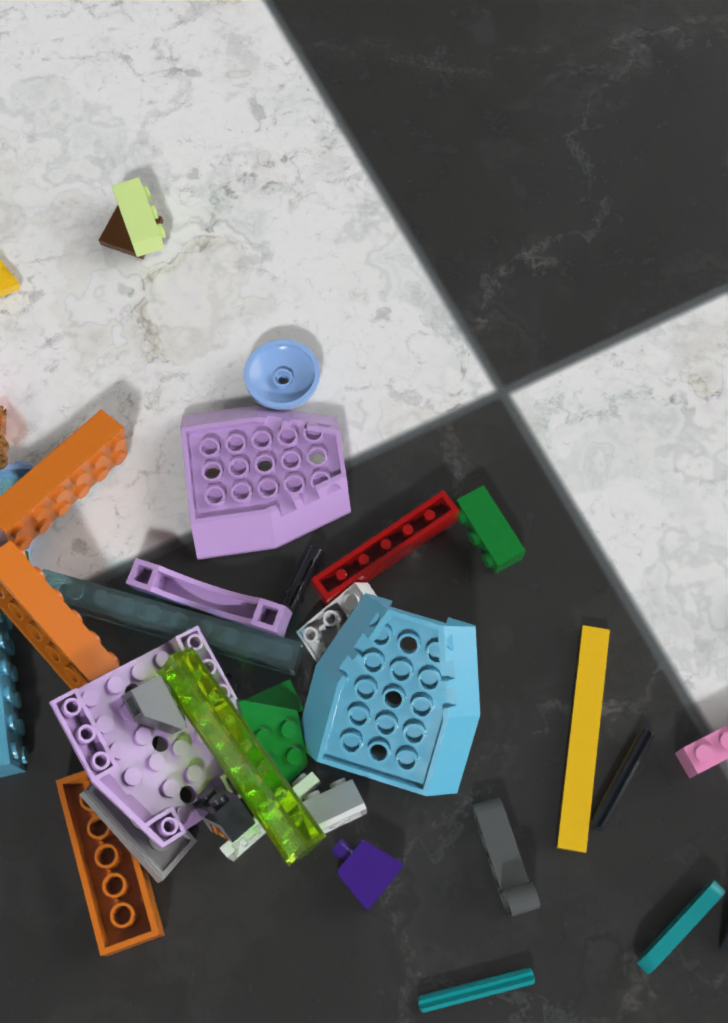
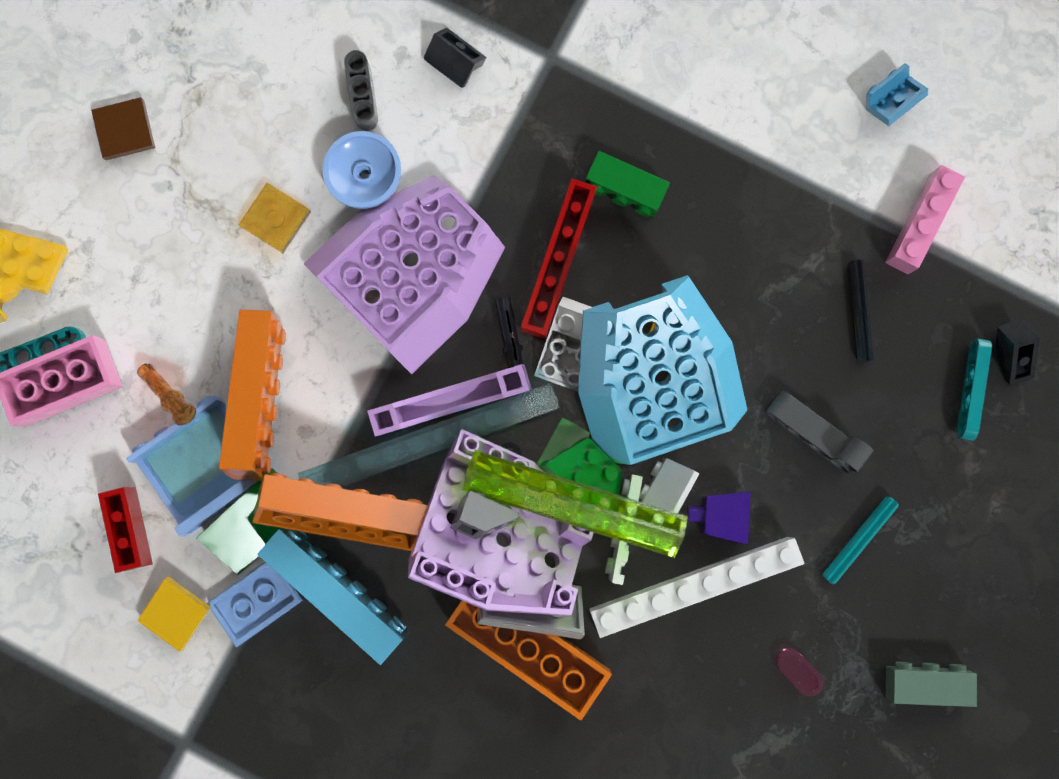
camera: 35 degrees left, 15 degrees up
yellowish green brick [112,177,166,257] -> none
black brick [193,786,255,843] -> none
yellow tile [556,625,610,853] -> none
none -> clear yellow tile [238,183,311,254]
none -> dark grey beam [344,50,378,131]
none -> black panel [423,28,487,88]
none -> white brick [589,537,805,638]

